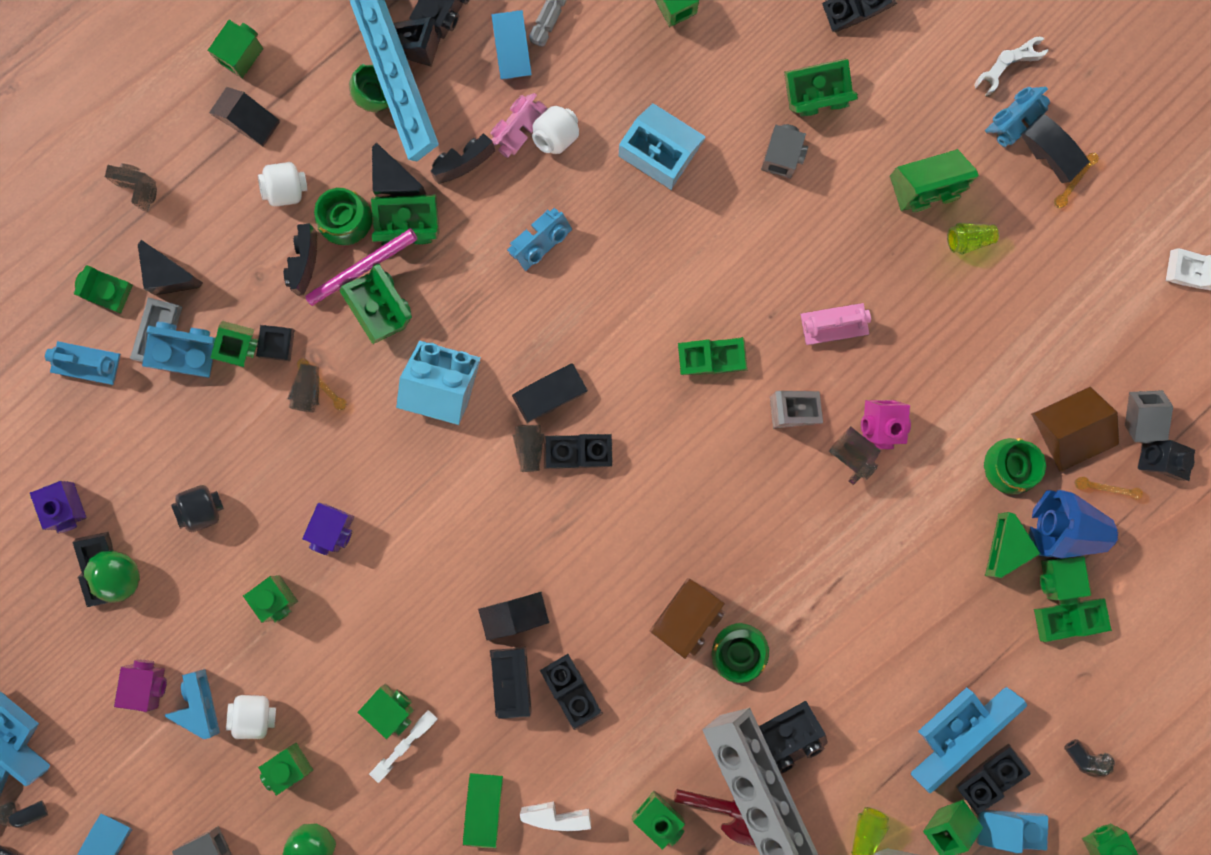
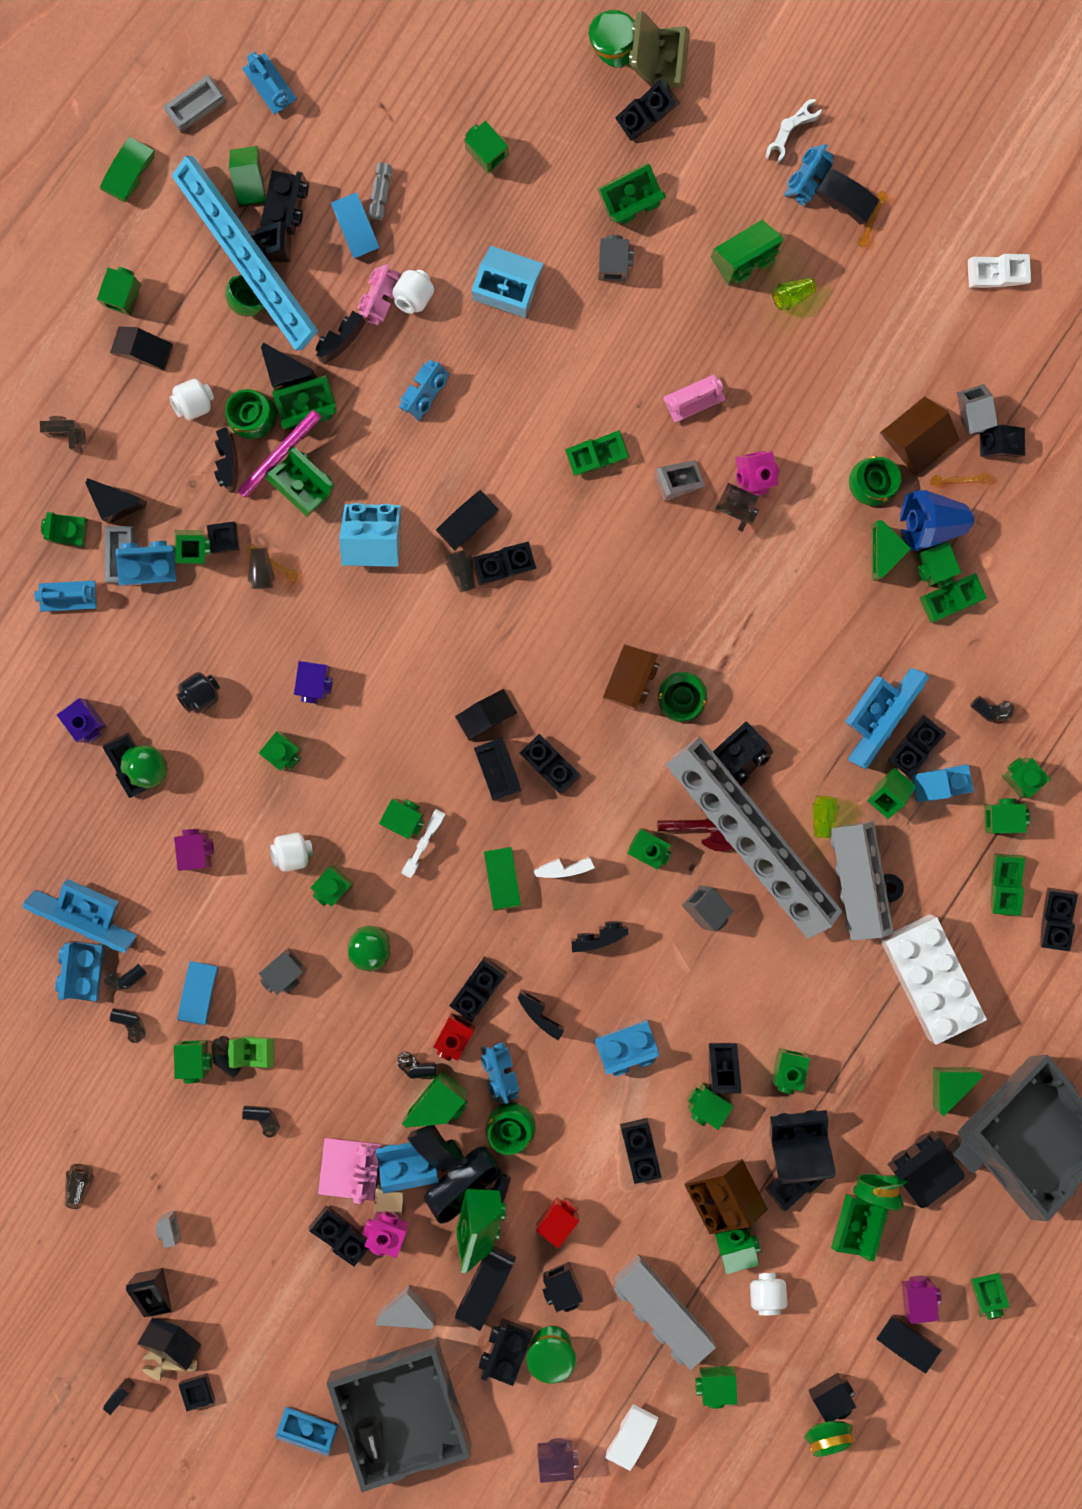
camera: 10 degrees left, 5 degrees up
dark azure slope [165,669,220,739] -> none

